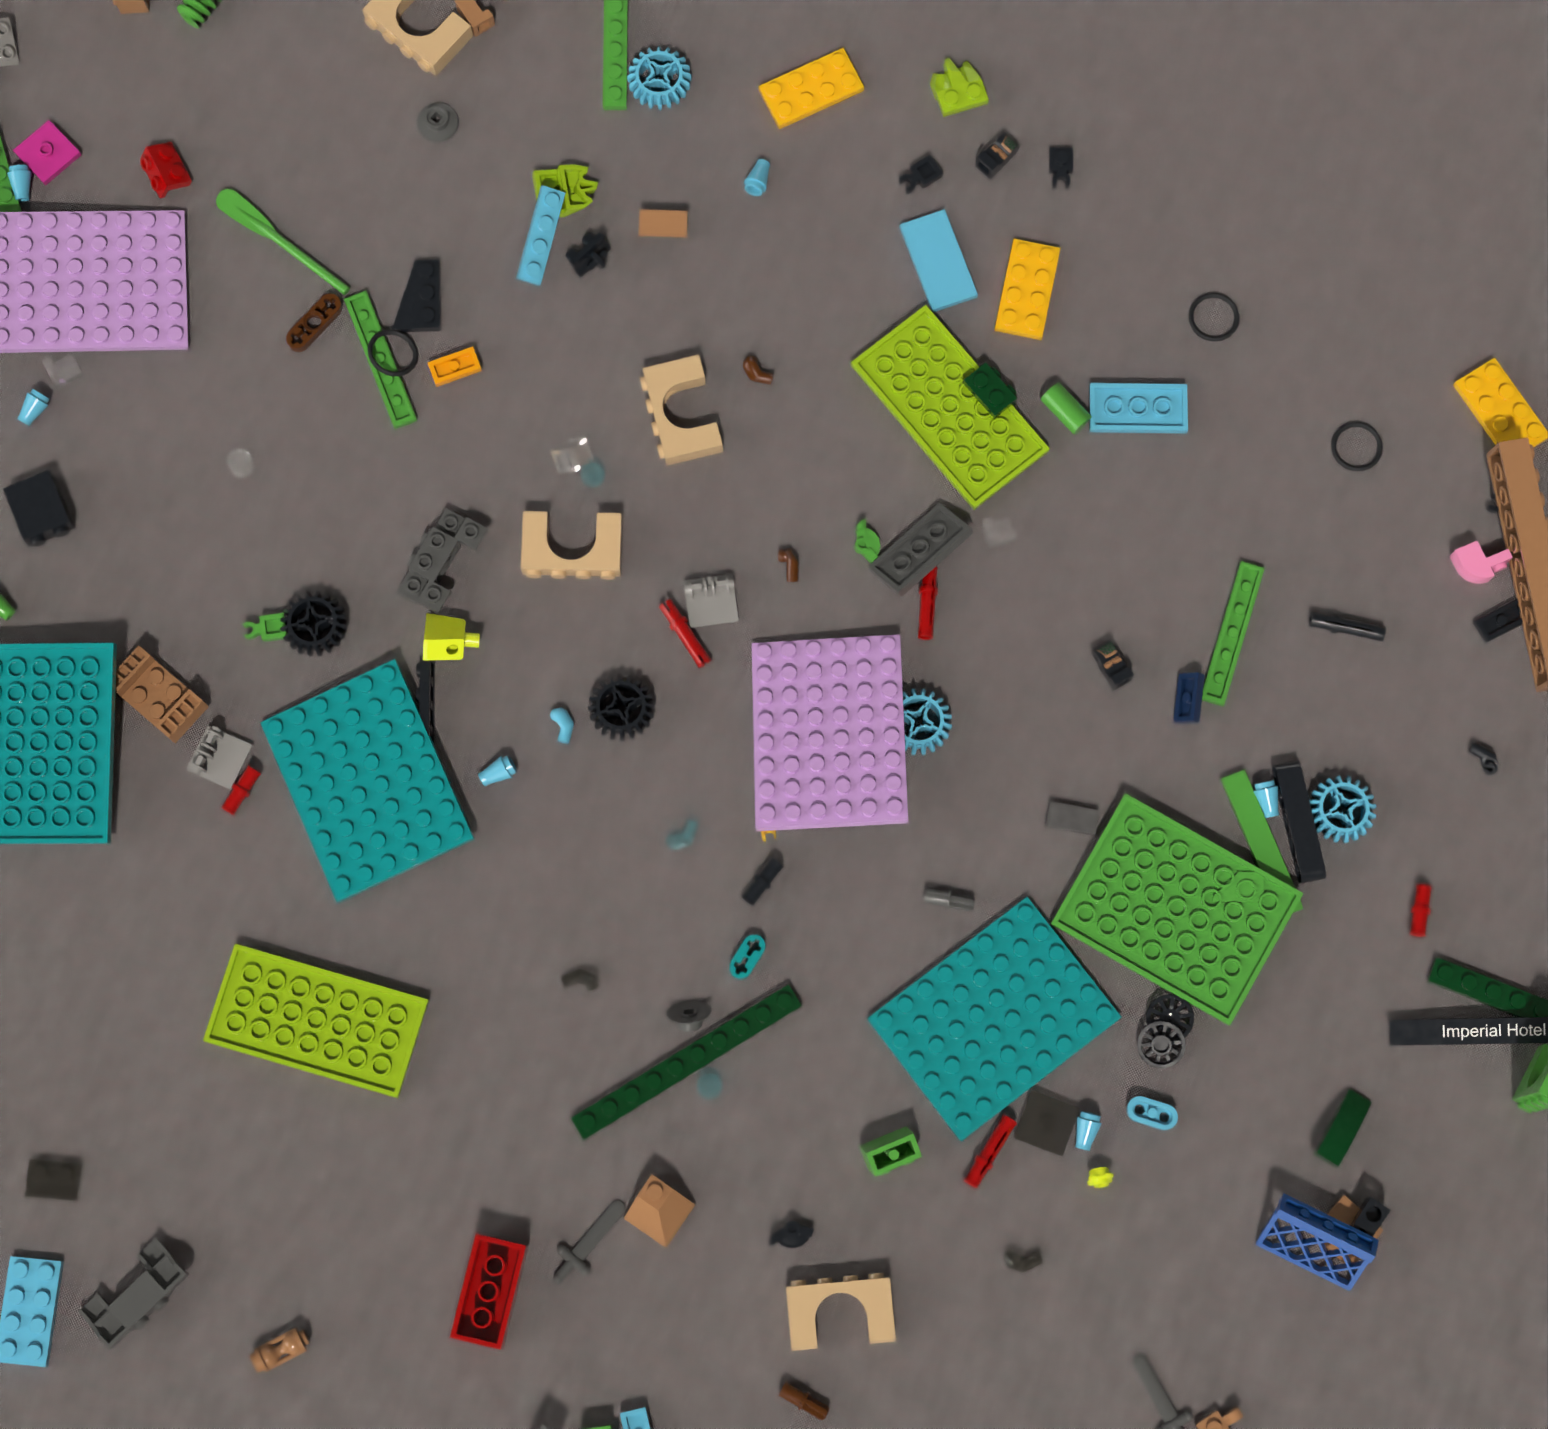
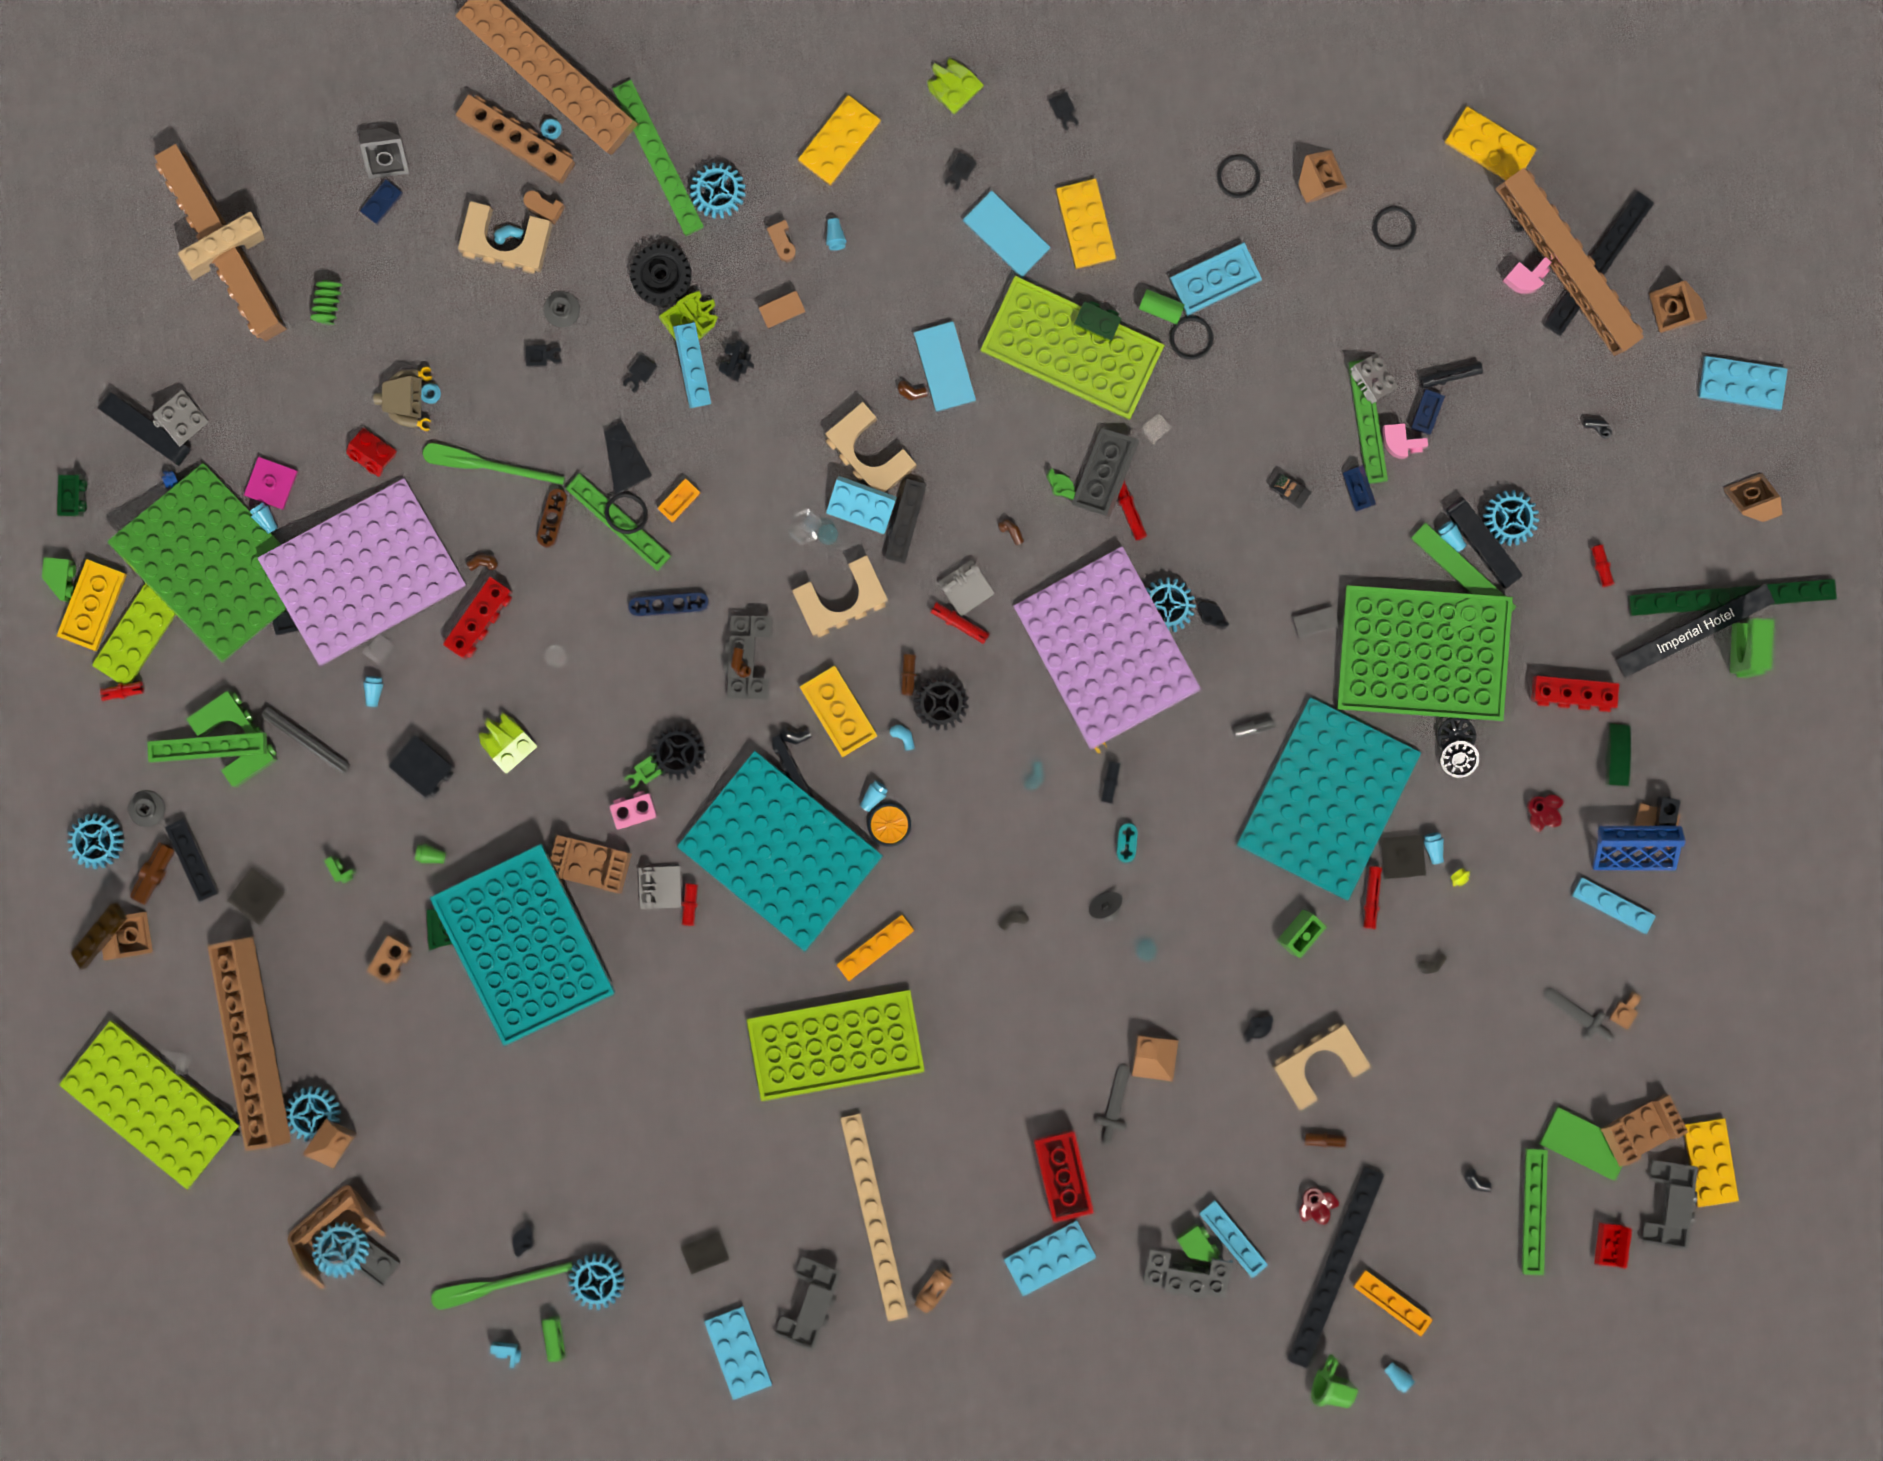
camera: 30 degrees left, 10 degrees up
neon yellow torso [423,613,480,661] -> none
dark green plate [570,984,802,1141] -> none
black leg [975,133,1020,181] -> none
medium azure plate [1126,1096,1178,1131] -> none
none -> dark tan torso [373,367,432,431]
none -> medium azure plate [421,383,441,404]
none -> red brick [442,577,513,660]
none -> reddish brown arm [466,553,498,571]
none -> lime plate [479,712,537,774]
none -> medium azure arm [494,225,525,244]
none -> black plate [526,345,562,367]
none -> bright pink brick [610,791,658,830]
none -> black plate [623,354,658,393]
none -> dark blue beam [628,593,709,617]
none -> black wheel [630,243,692,306]
none -> reddish brown arm [731,648,751,678]
none -> medium nougat leg [767,220,796,262]
none -> black arm [780,727,812,745]
none -> yellow plate [800,666,878,758]
none -> medium azure plate [826,476,897,534]
none -> light orange plate [836,915,914,981]
none -> tan plate [840,1113,908,1322]
none -> light orange wheel [868,803,911,847]
none -> black plate [885,479,927,564]
none -> reddish brown axle [900,654,917,696]
none -> medium azure tile [914,322,976,412]
none -> medium azure plate [1004,1220,1097,1297]
none -> black tyre [1170,317,1213,360]
none -> black piece [1198,602,1229,630]
none -> medium nougat slope [1298,150,1348,203]
none -> light grey hinge [1350,353,1399,404]
none -> bright pink brick [1382,424,1428,459]
none -> dark blue plate [1411,389,1445,435]
none -> dark red plate [1527,794,1564,833]
none -> red brick [1531,676,1620,712]
none -> medium azure plate [1571,878,1656,934]

